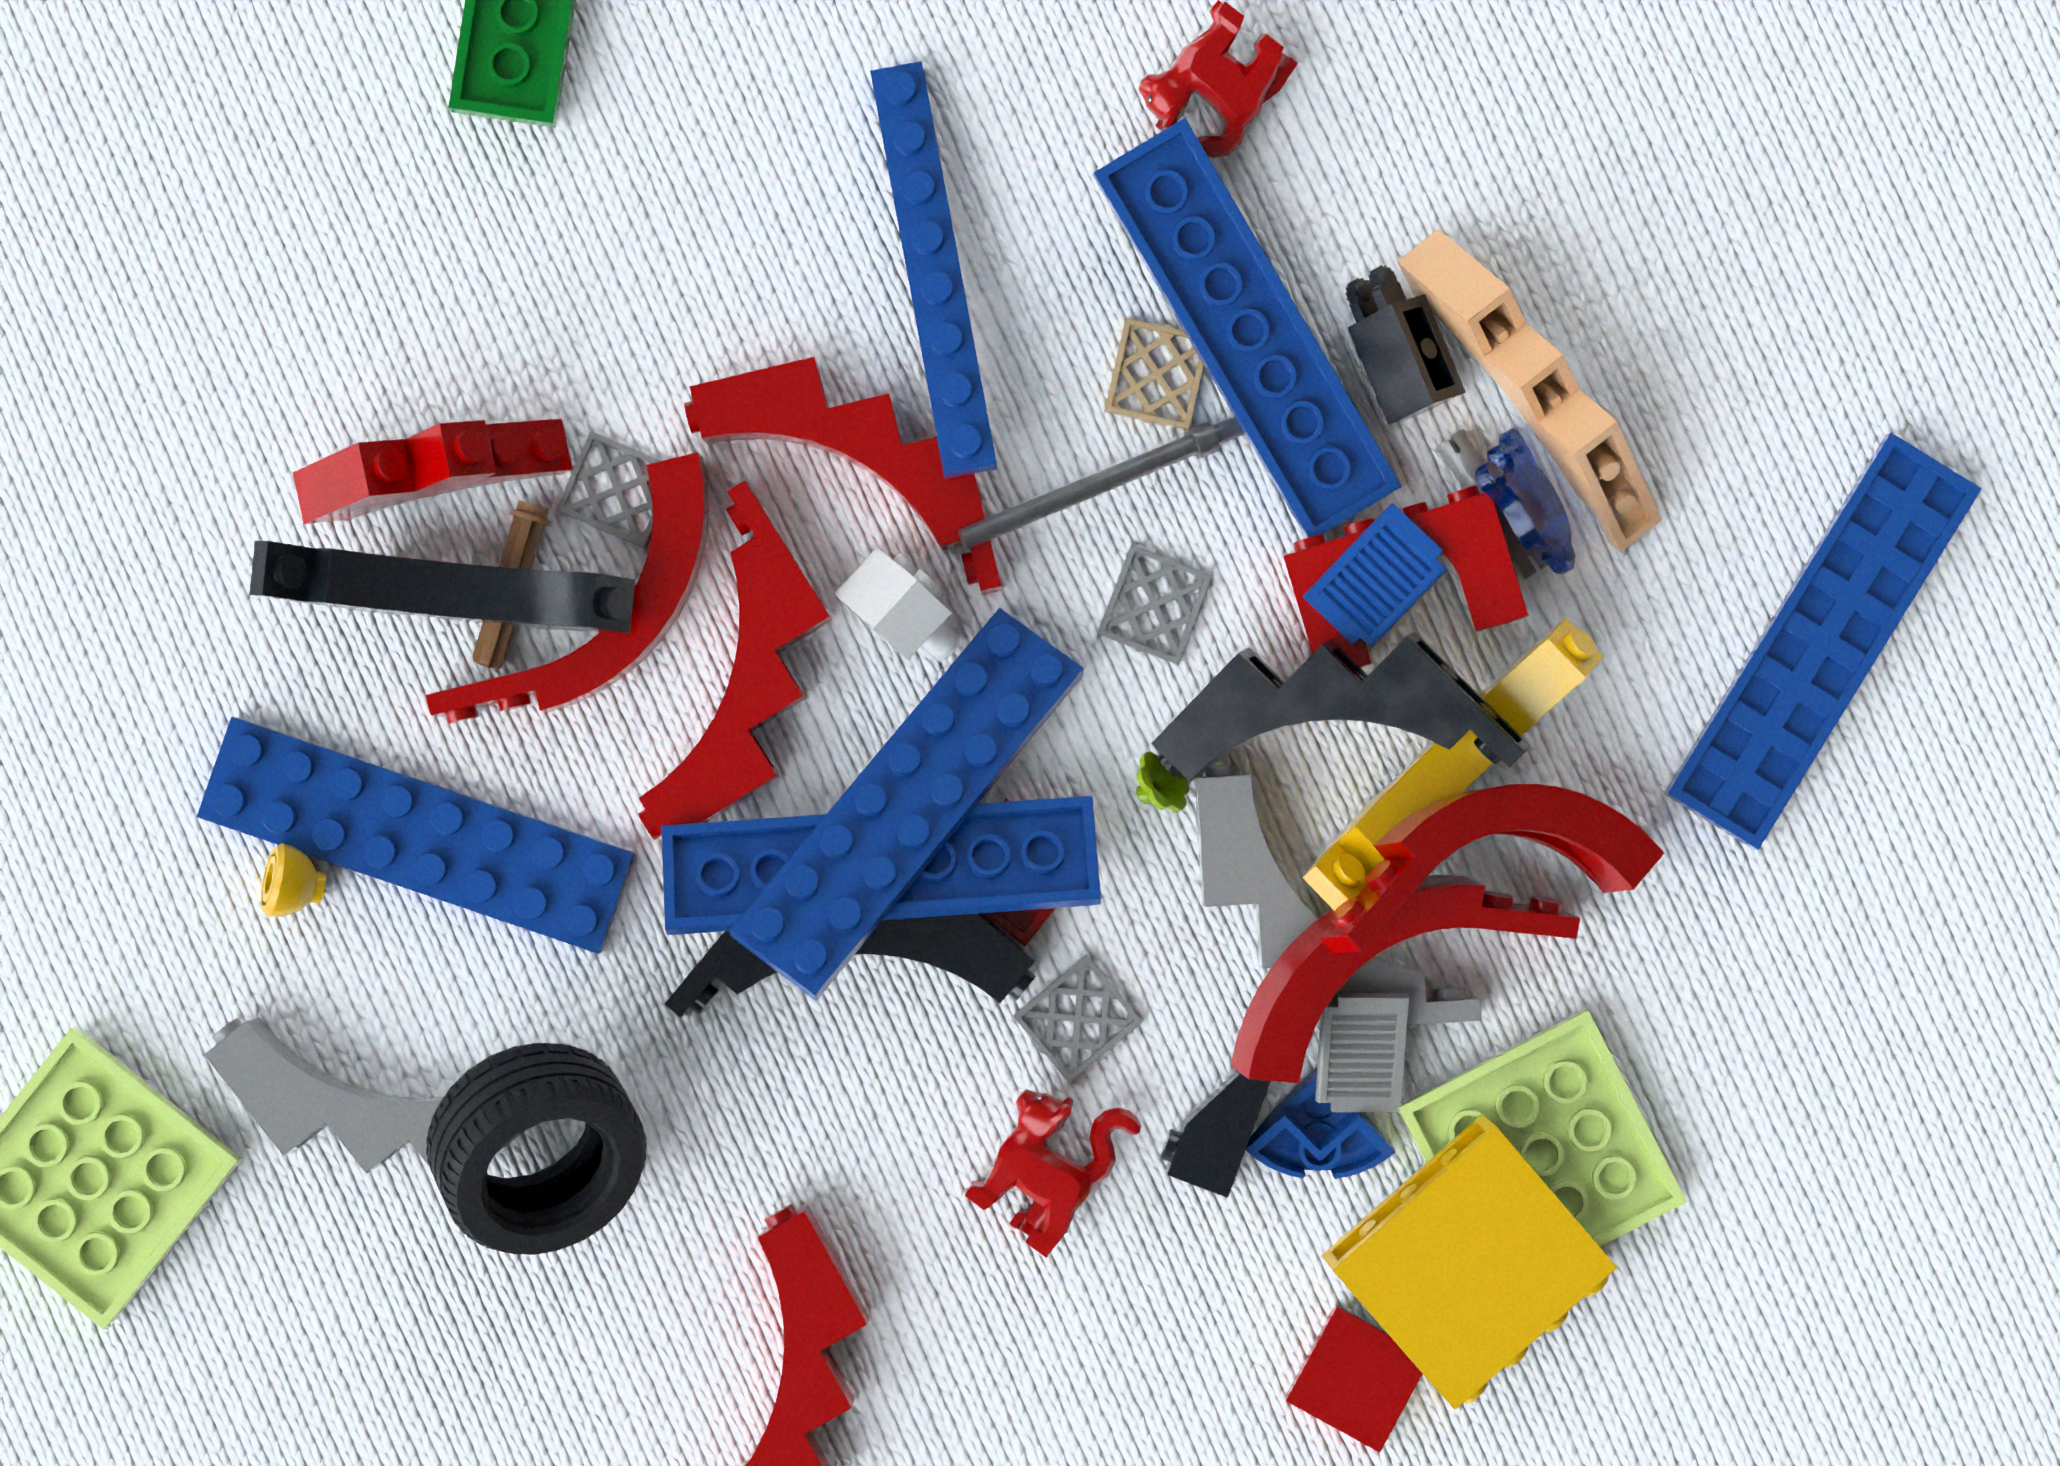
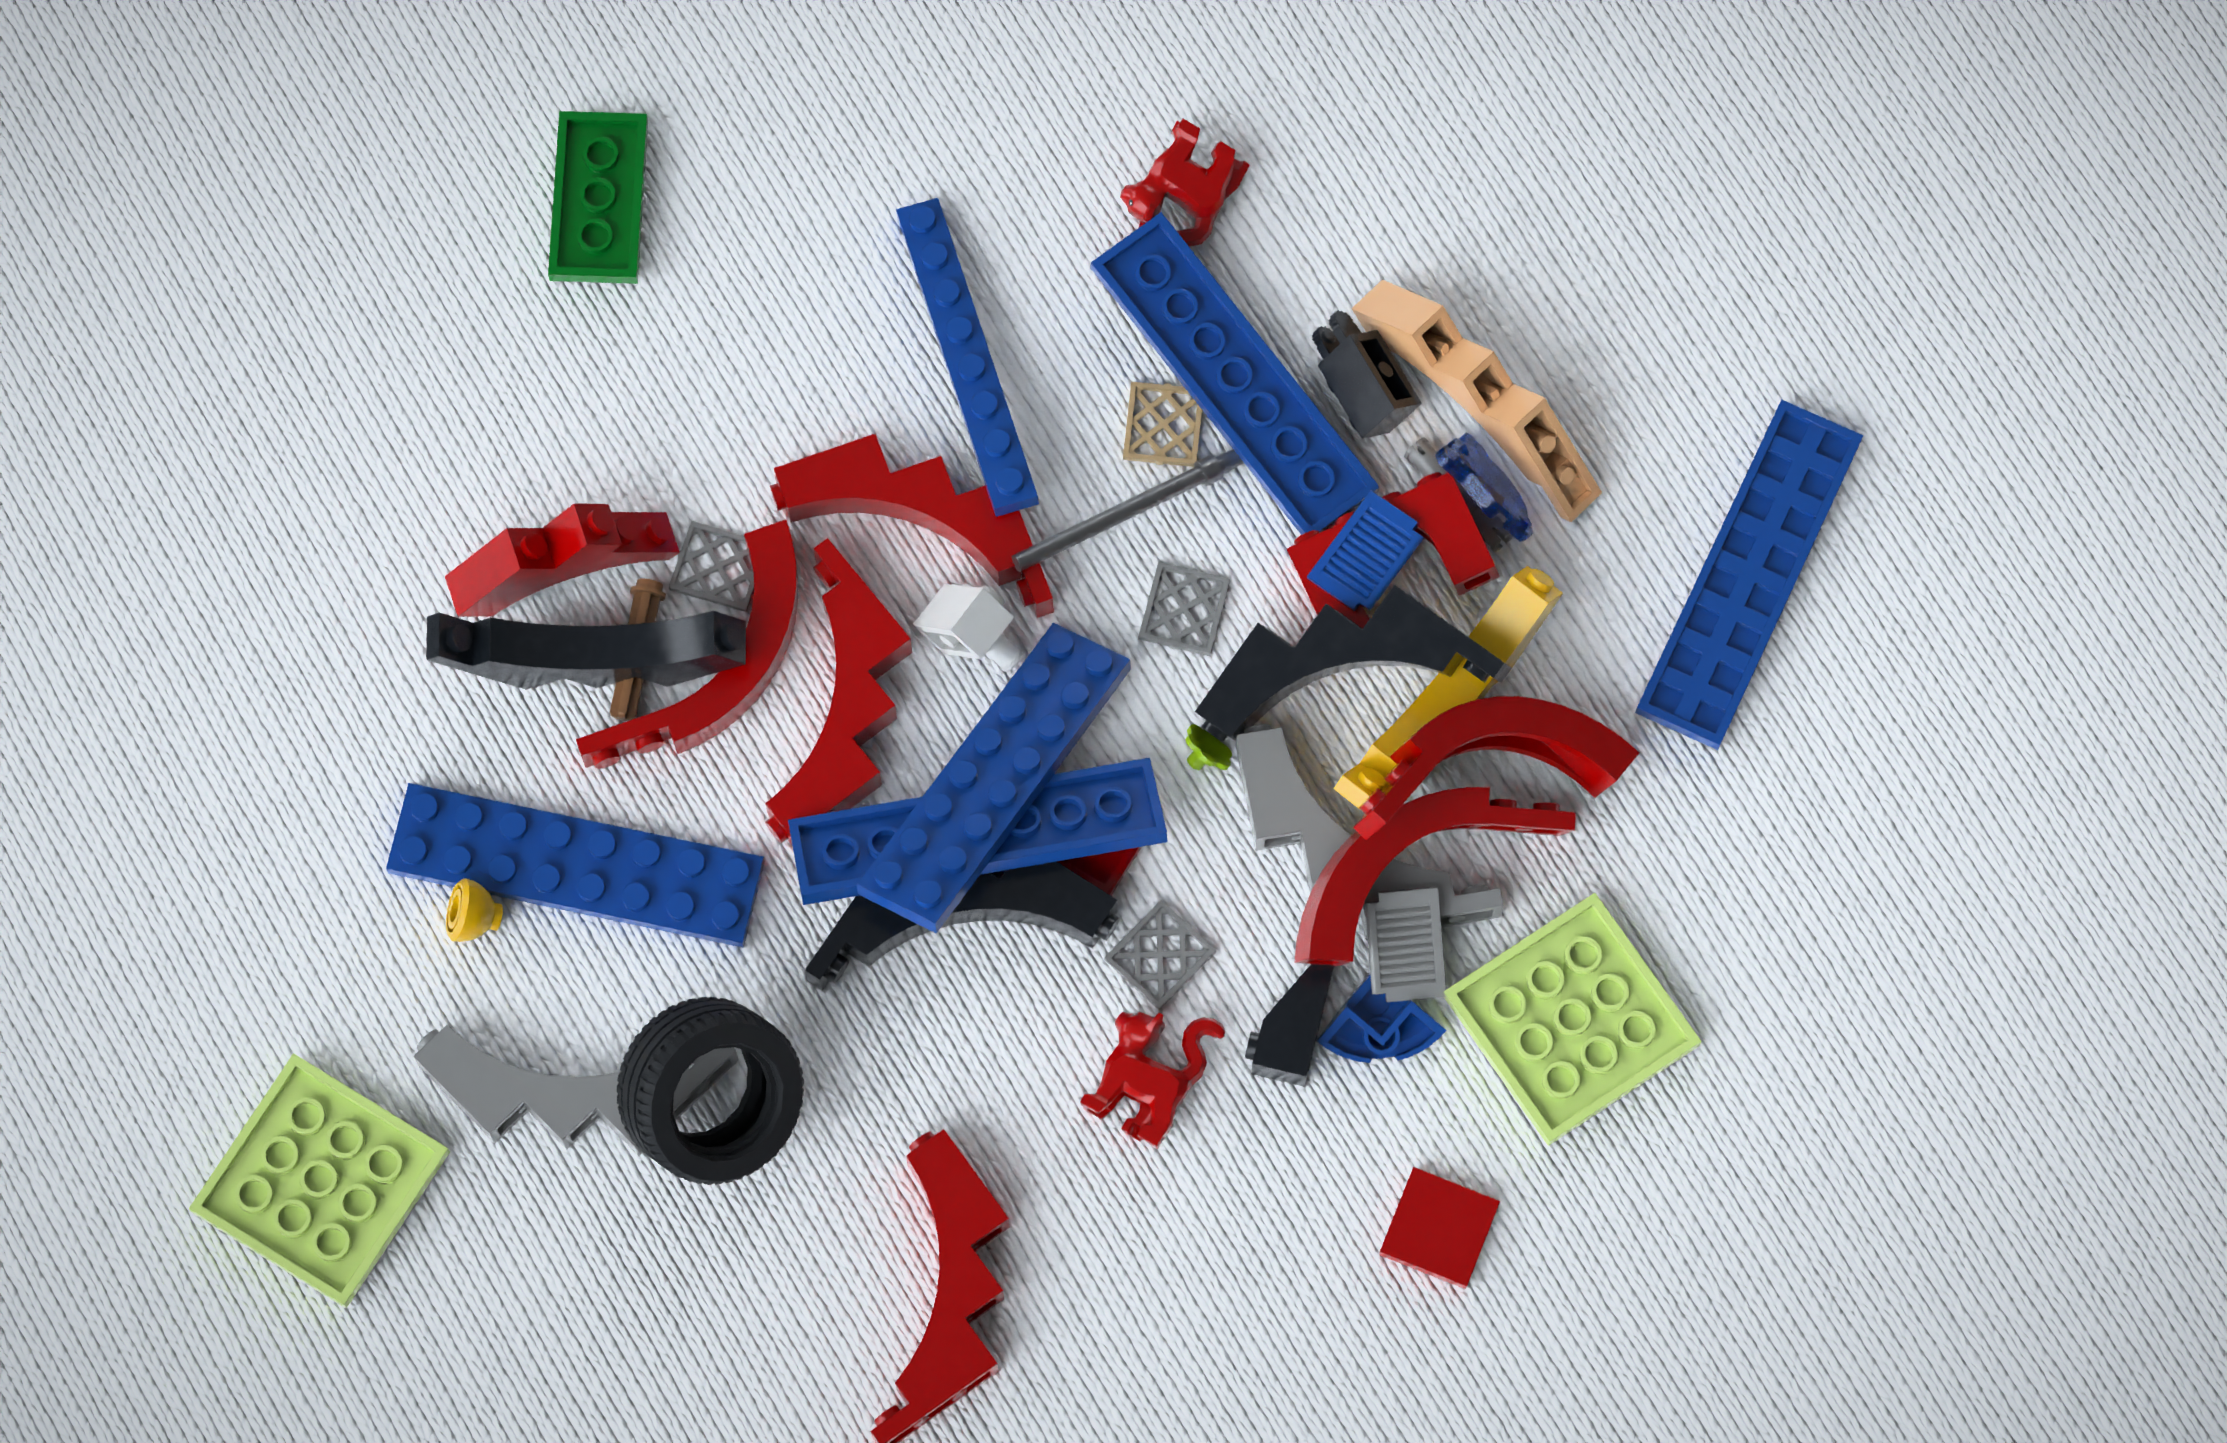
camera: 10 degrees left, 15 degrees down
yellow panel [1321,1114,1617,1410] -> none

